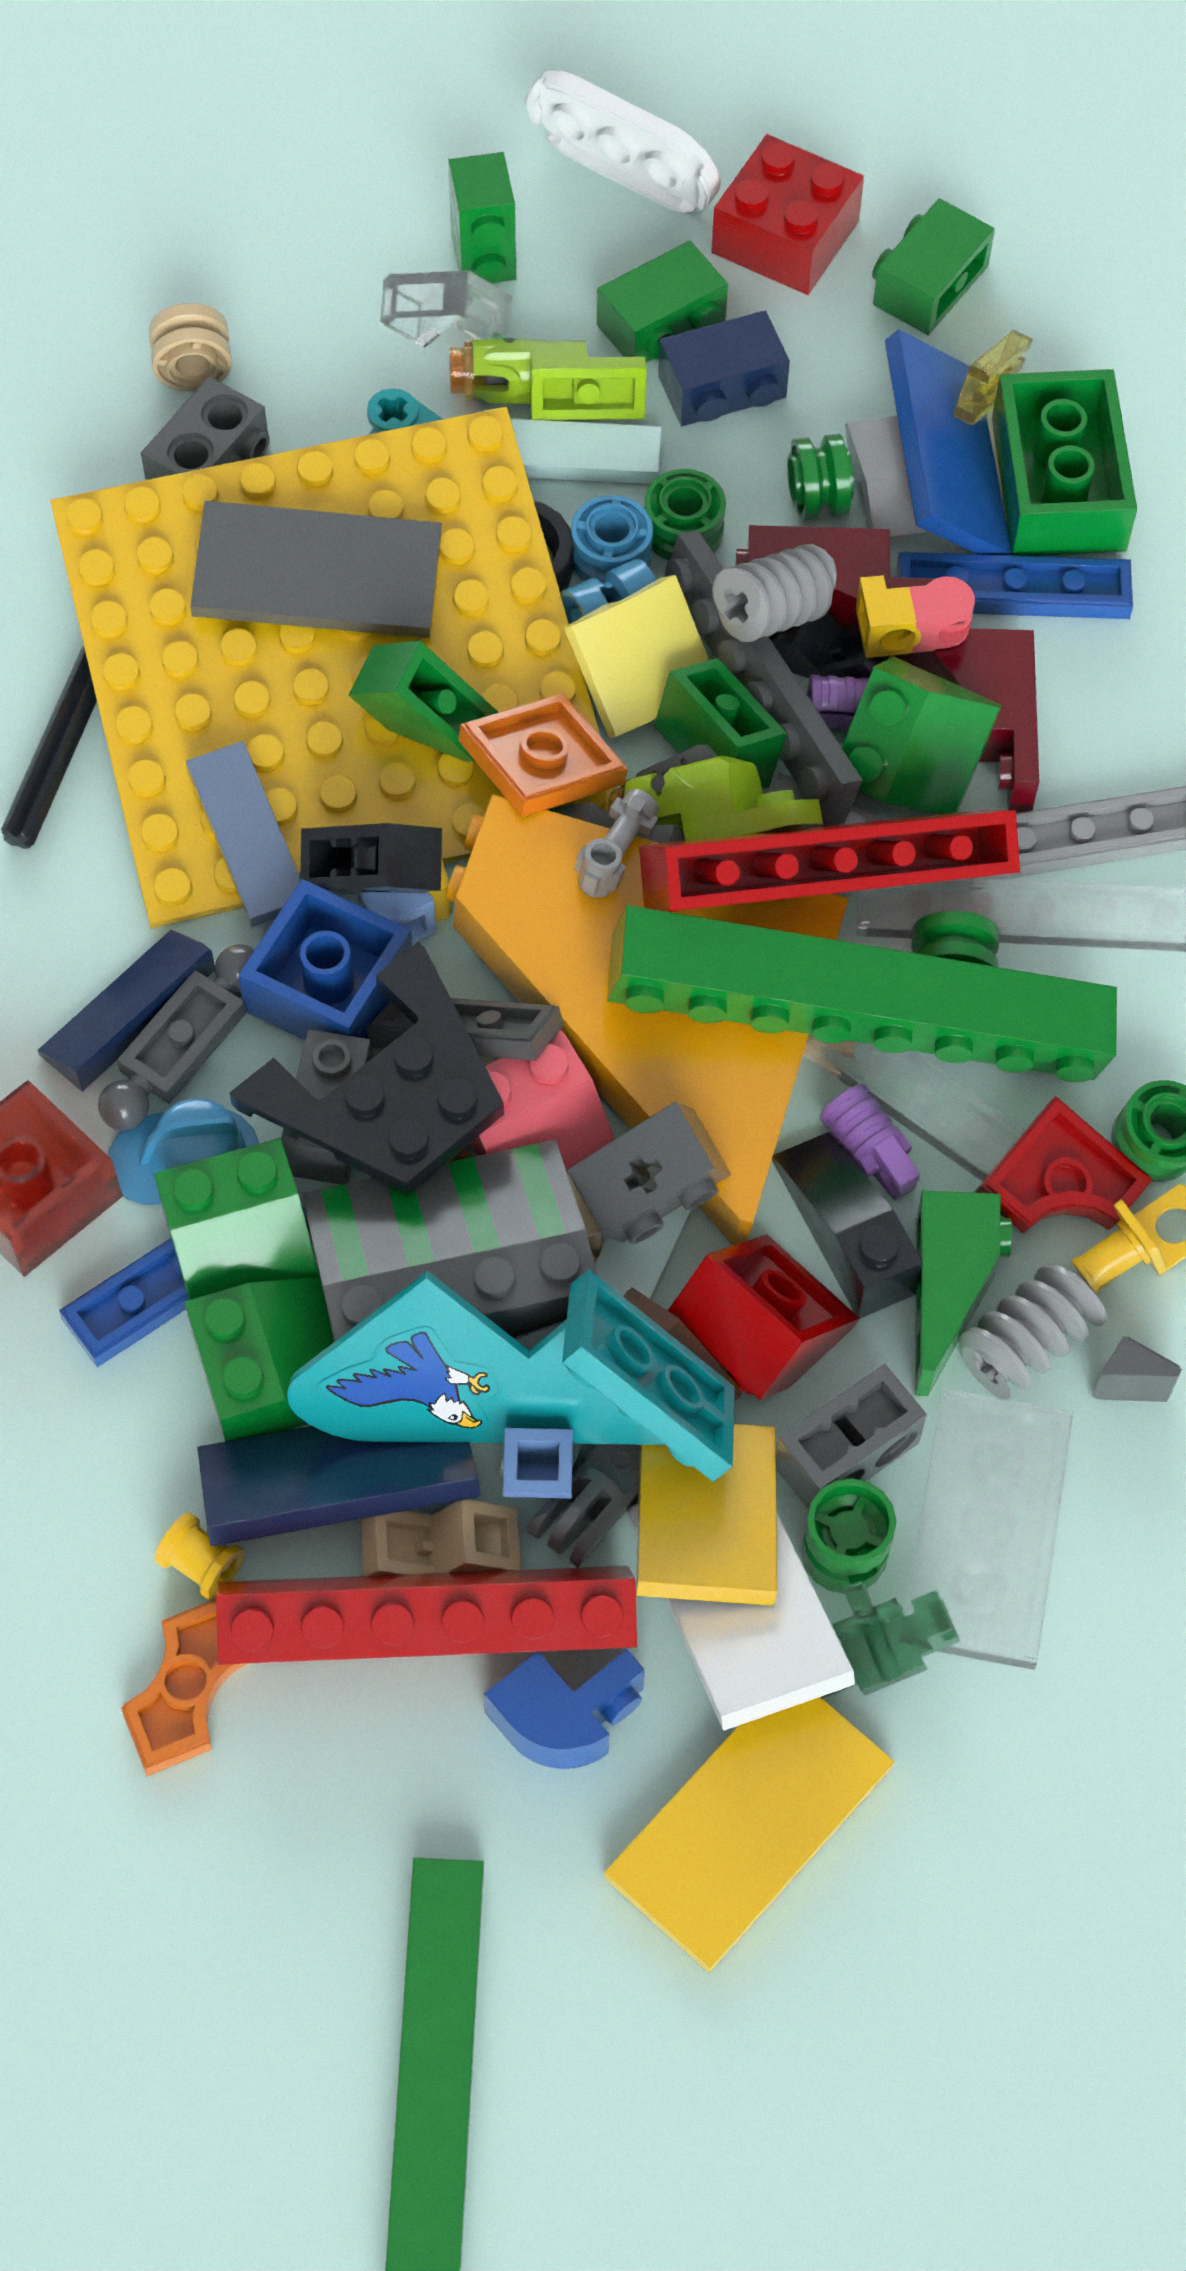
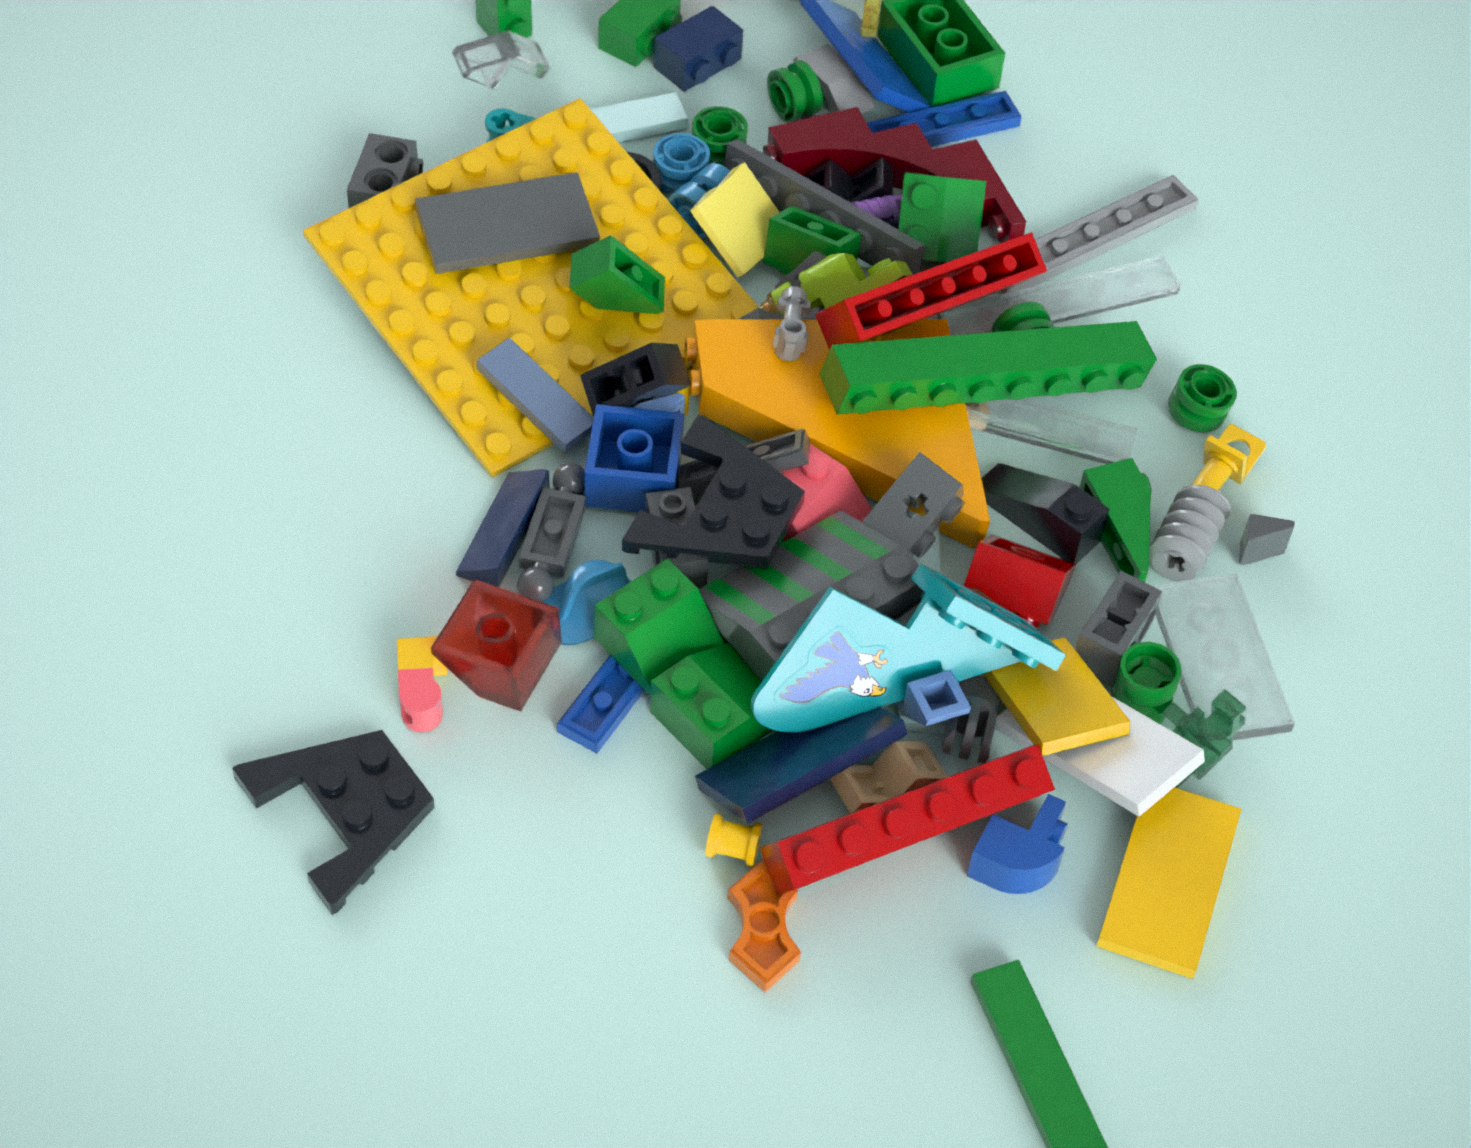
camera: 25 degrees left, 10 degrees down
black axle [1,646,97,849] -> none
tan wheel [149,303,232,391] -> none
lime plate [449,338,647,420] -> none
orange tile [458,693,628,817] -> none
light grey piece [712,544,837,642] -> none
medium lavender hinge [820,1084,920,1201] -> none
leg [856,575,975,658] -> none
red tile [974,1096,1153,1233] -> none

